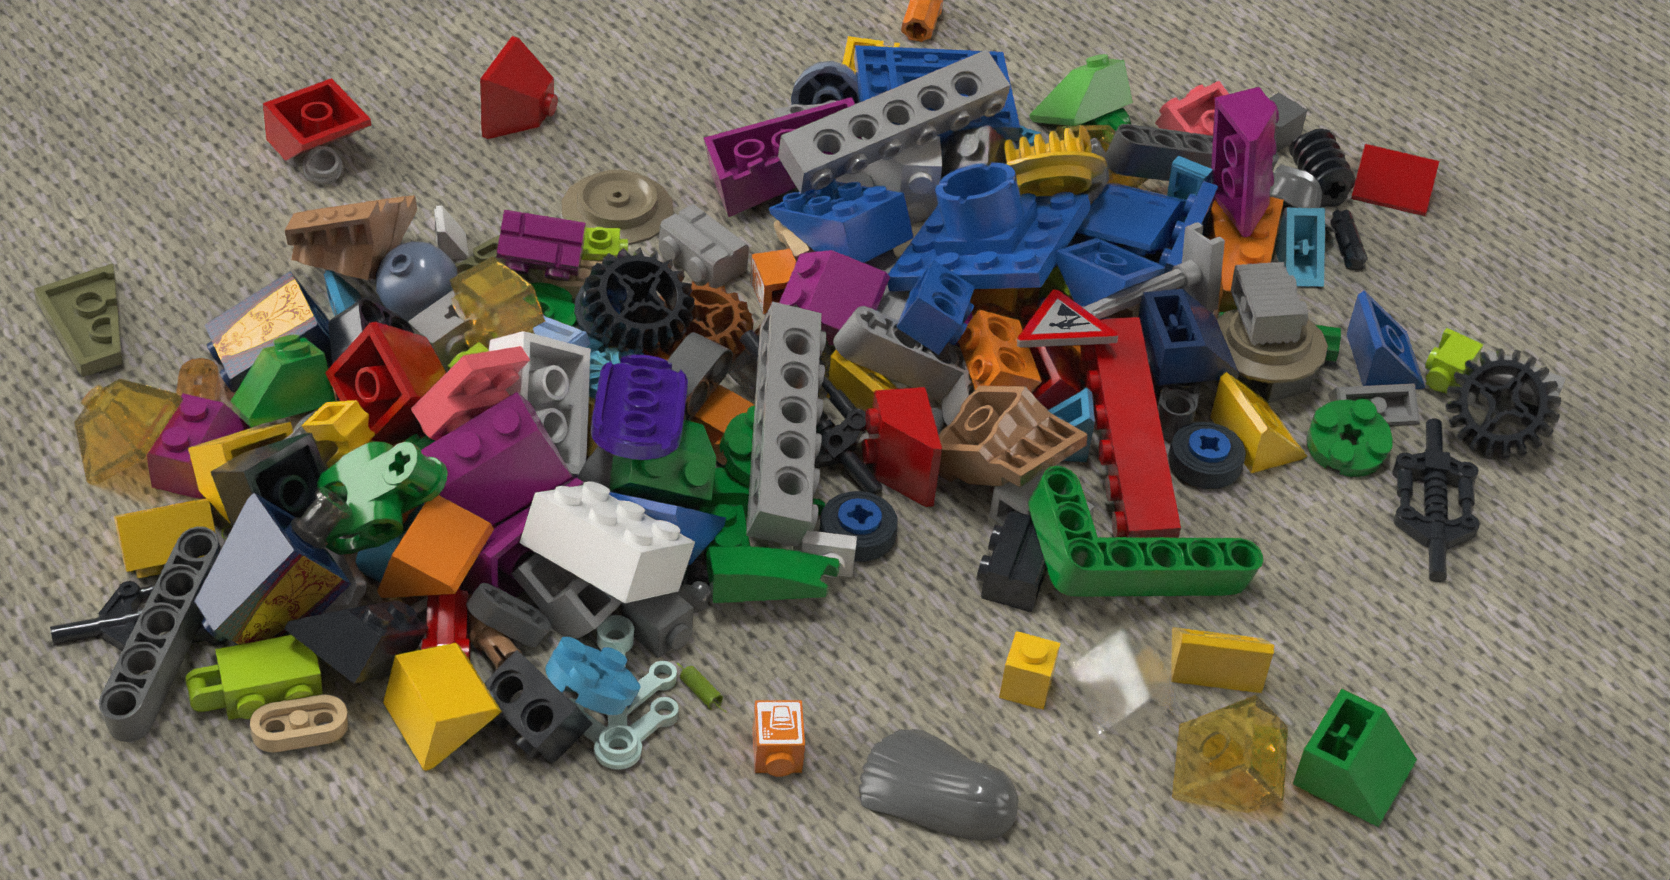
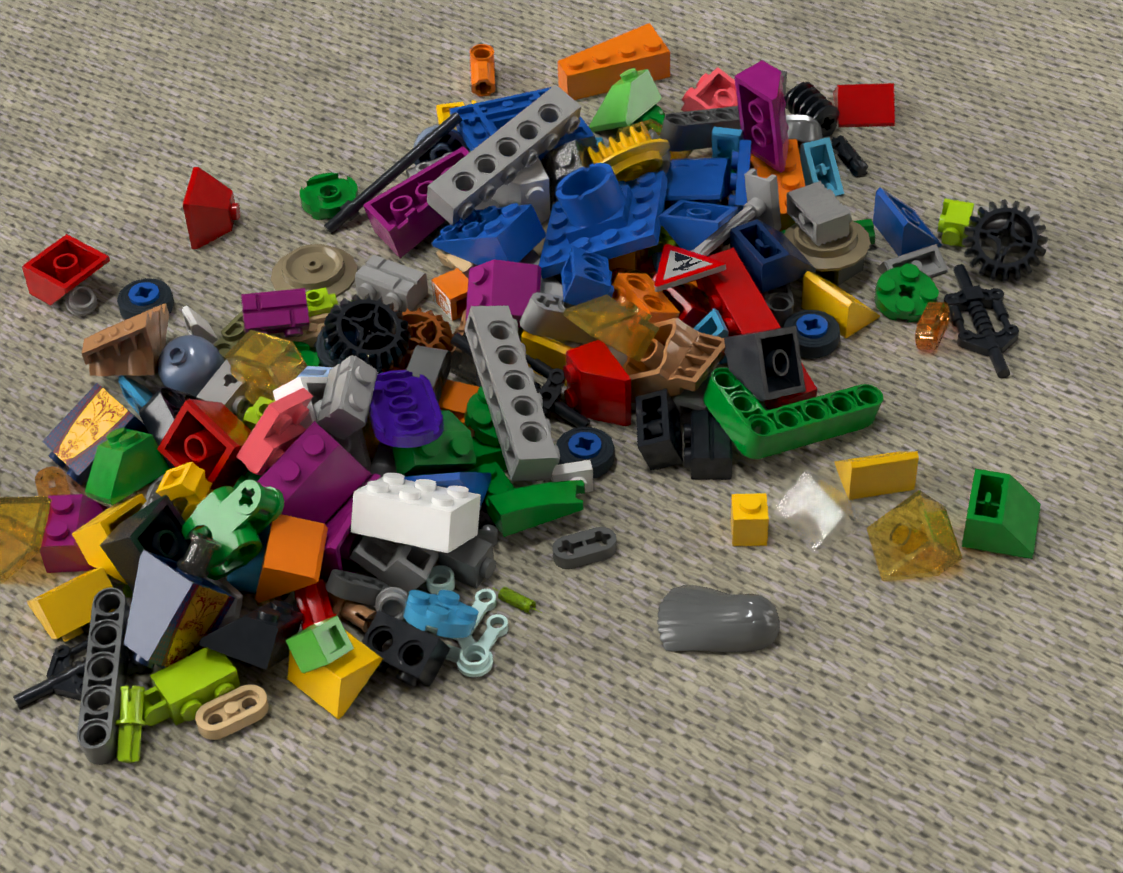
camera: 10 degrees left, 0 degrees up
orange brick [752,700,805,777] -> none
none -> lime axle [115,686,146,763]
none -> black wheel [117,278,174,320]
none -> bright green panel [285,615,354,673]
none -> green plate [299,173,359,220]
none -> light grey brick [317,355,378,439]
none -> black bar [323,112,463,234]
none -> light grey plate [375,587,408,620]
none -> dark grey beam [552,527,617,569]
none -> orange wedge [557,23,670,100]
none -> clear yellow slope [562,294,660,362]
none -> black brick [635,388,683,470]
none -> black slope [724,326,806,401]
none -> clear orange beam [915,302,950,350]

